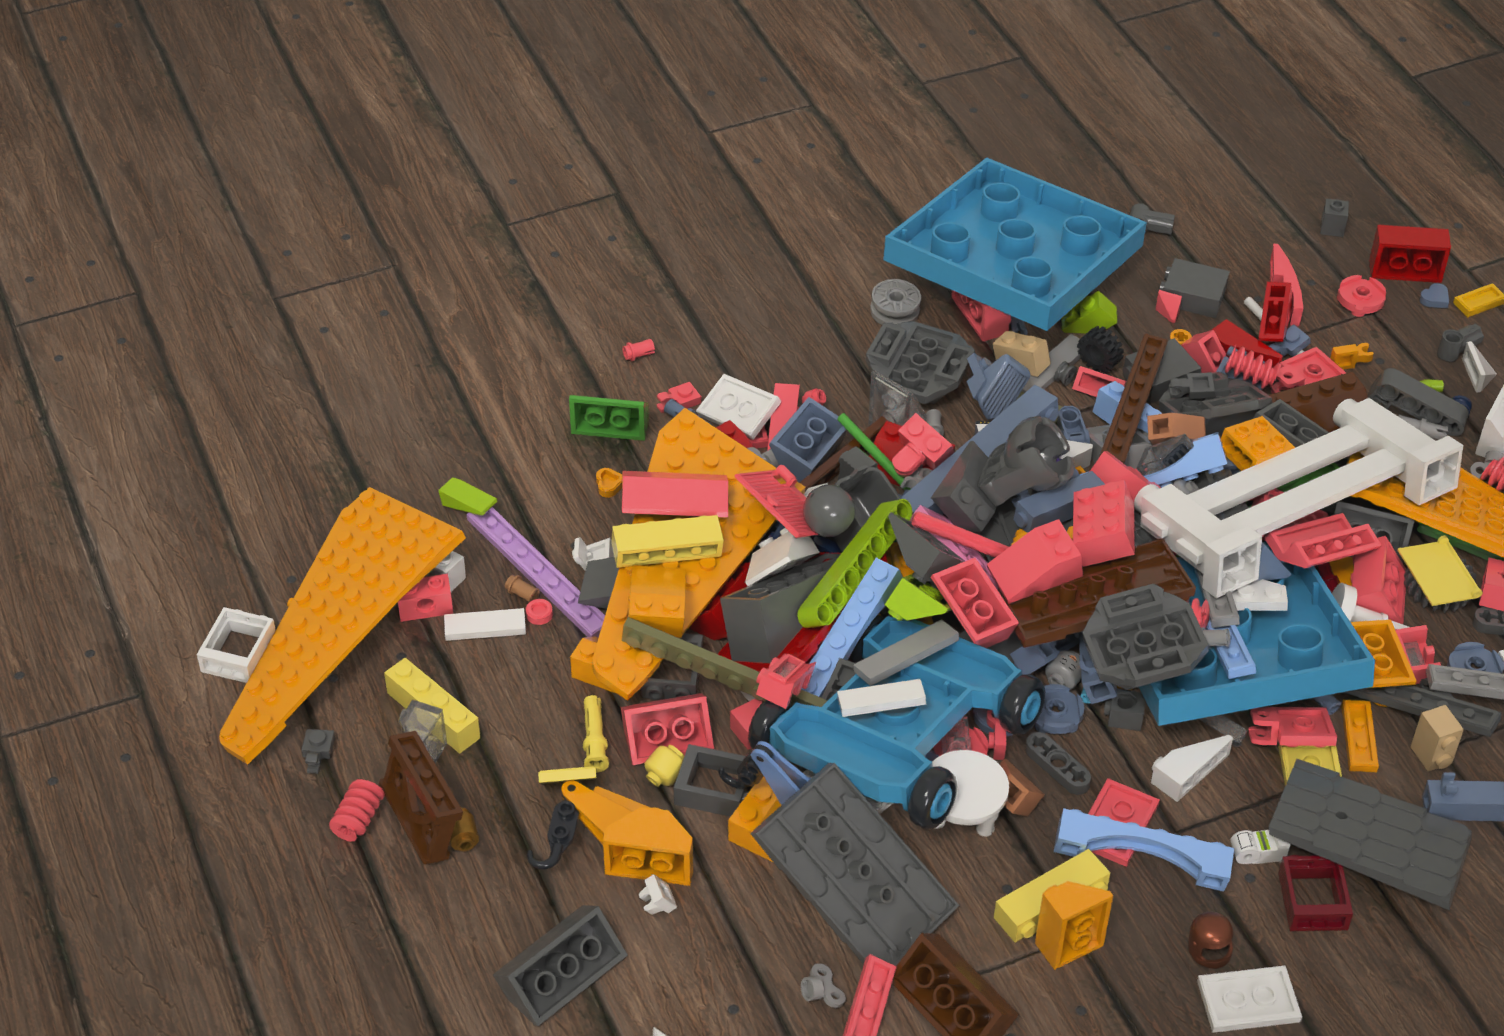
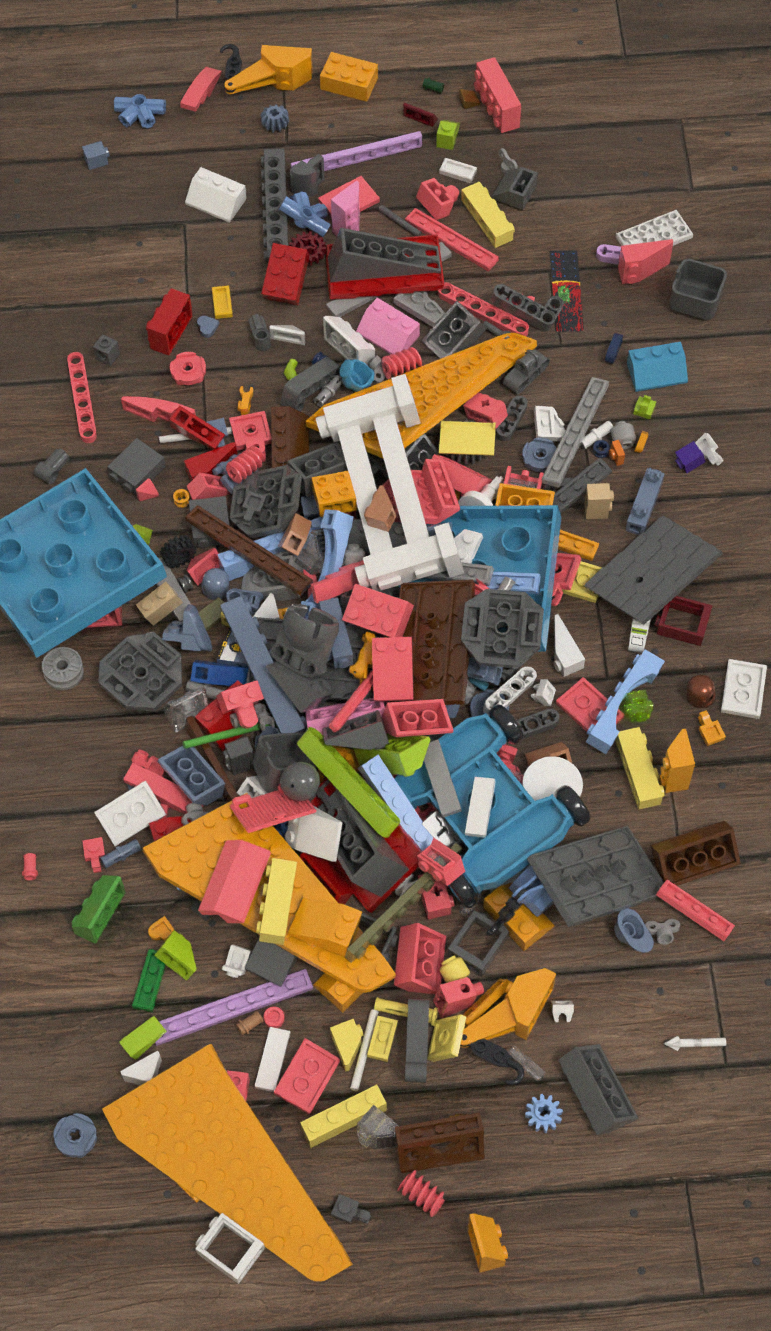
camera: 70 degrees left, 15 degrees up
none -> sand blue plate [54,1113,97,1158]
none -> coral beam [67,352,97,443]
none -> white slope [120,1051,162,1085]
none -> green tile [132,949,166,1013]
none -> lime slope [154,930,197,981]
none -> blue slope [191,660,249,686]
none -> sand blue helmet [202,568,230,600]
none -> coral tile [273,1038,341,1115]
none -> light yellow slope [330,1019,364,1072]
none -> dark azure hair [339,359,375,392]
none -> white piece [350,1010,378,1091]
none -> nougat slope [364,485,396,532]
none -> light yellow plate [367,1016,398,1062]
none -> dark grey beam [405,998,429,1083]
none -> coral torso [433,977,484,1019]
none -> light orange slope [468,1213,508,1273]
none -> white beam [483,666,537,716]
none -> clear axle [508,1045,545,1081]
none -> light blue gear [525,1094,563,1133]
none -> white tile [531,679,556,706]
none -> sand blue piece [614,908,654,953]
none -> clear neon green brick [624,690,654,723]
none -> light orange plate [698,710,726,746]

